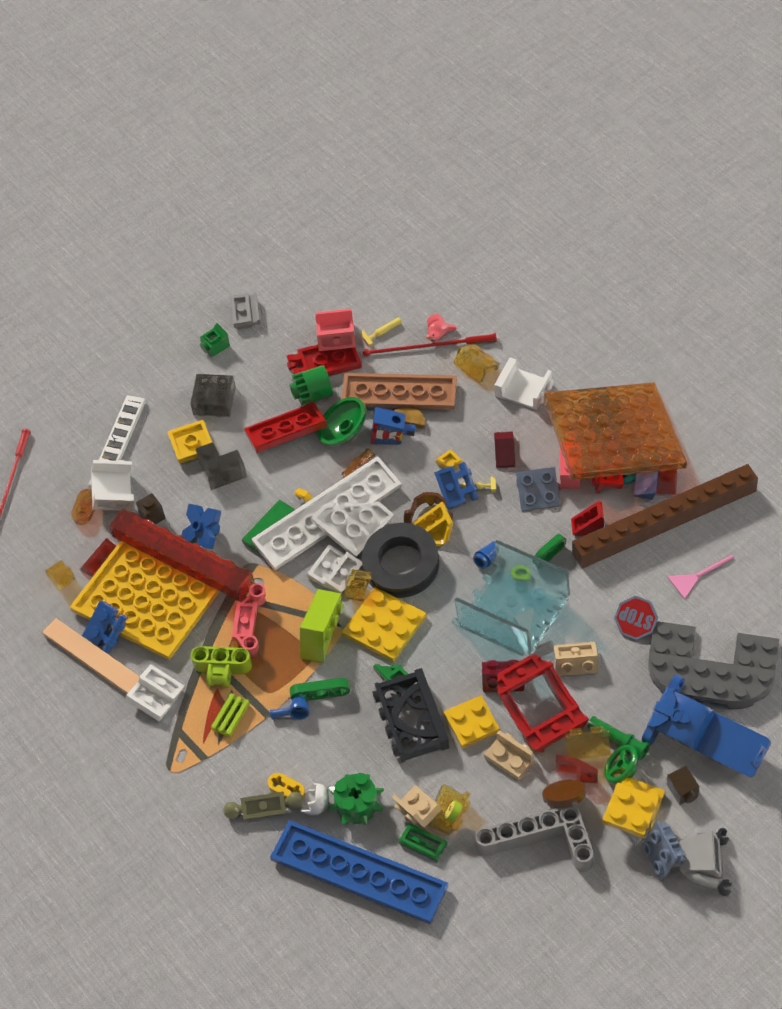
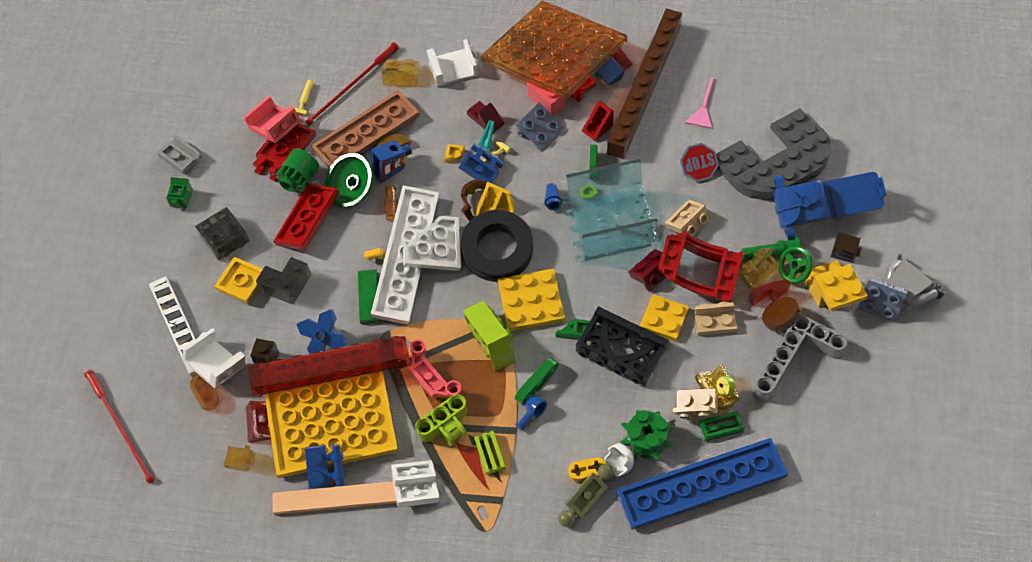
camera: 45 degrees left, 5 degrees up
white slope [306,544,363,594] -> none
clear yellow bracket [345,569,371,601] -> none
coral animal [426,314,457,343] -> none
none -> teal piece [478,120,494,153]

